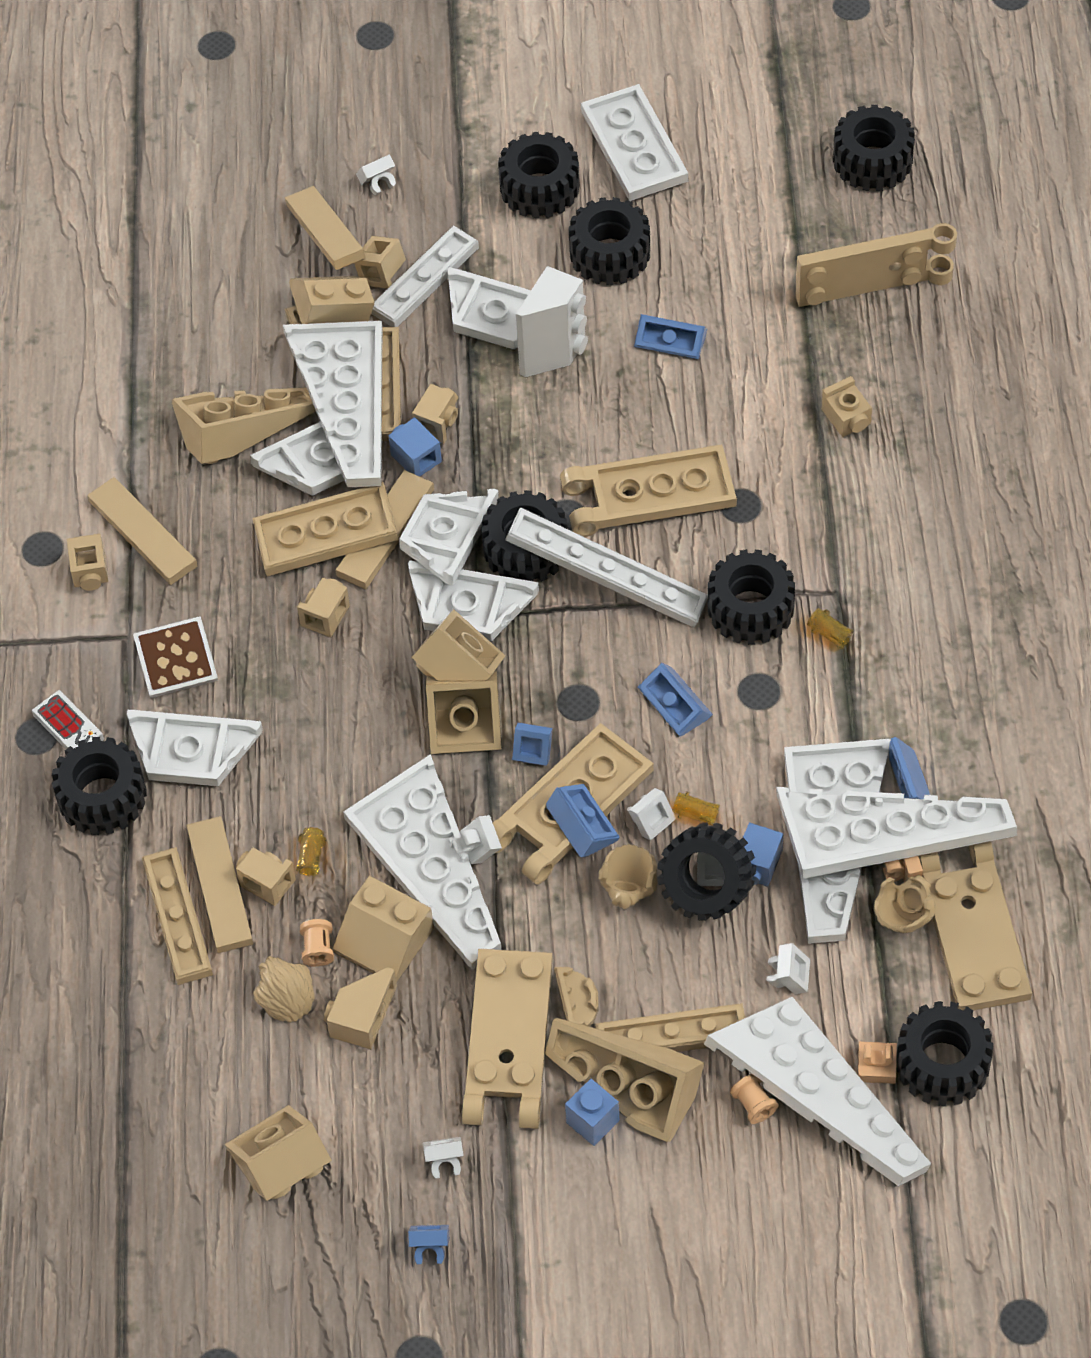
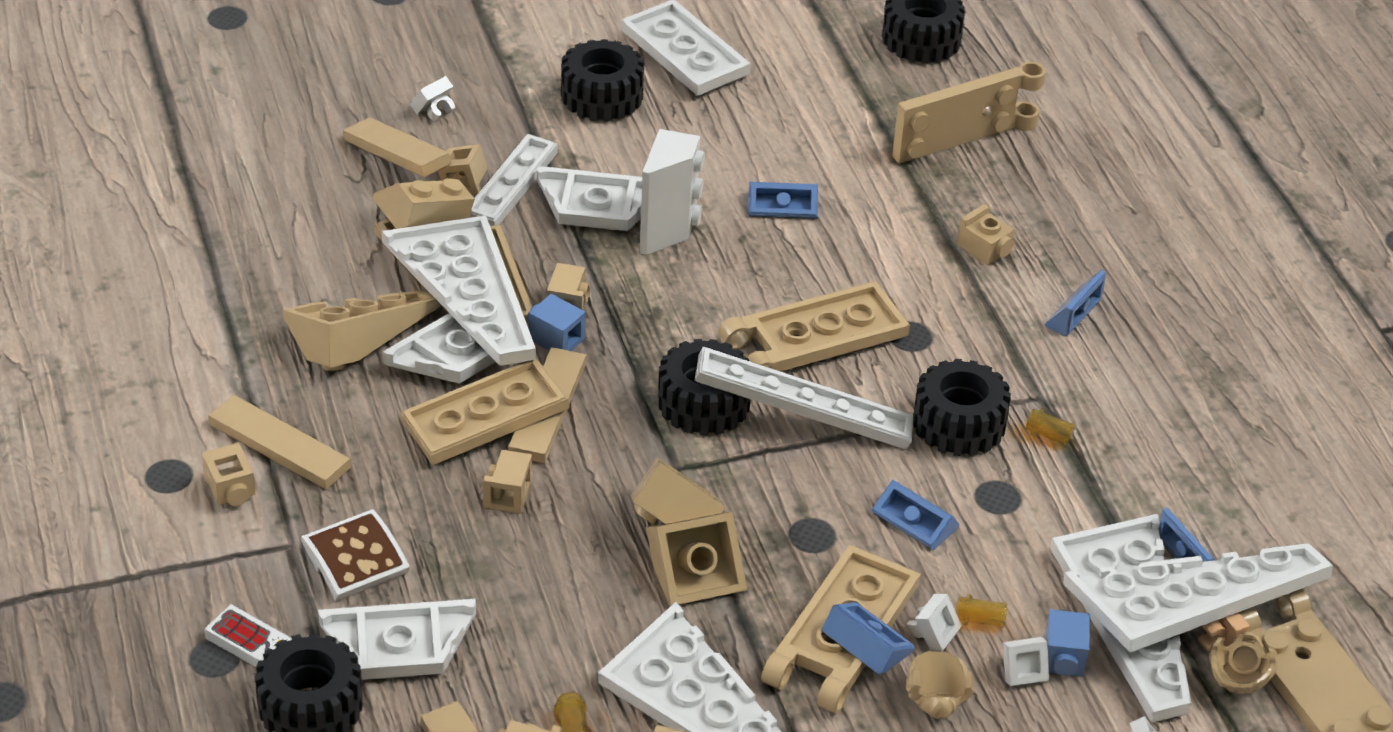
camera: 20 degrees left, 15 degrees down
white wing [399,489,498,585] -> none
white wing [408,560,539,642] -> none
white tile [452,815,502,864] -> none
medium blue tile [512,723,553,766] -> none
black tyre [569,197,650,285] -> none
black tyre [657,822,756,921] -> none
none -> medium blue slope [1045,270,1106,336]

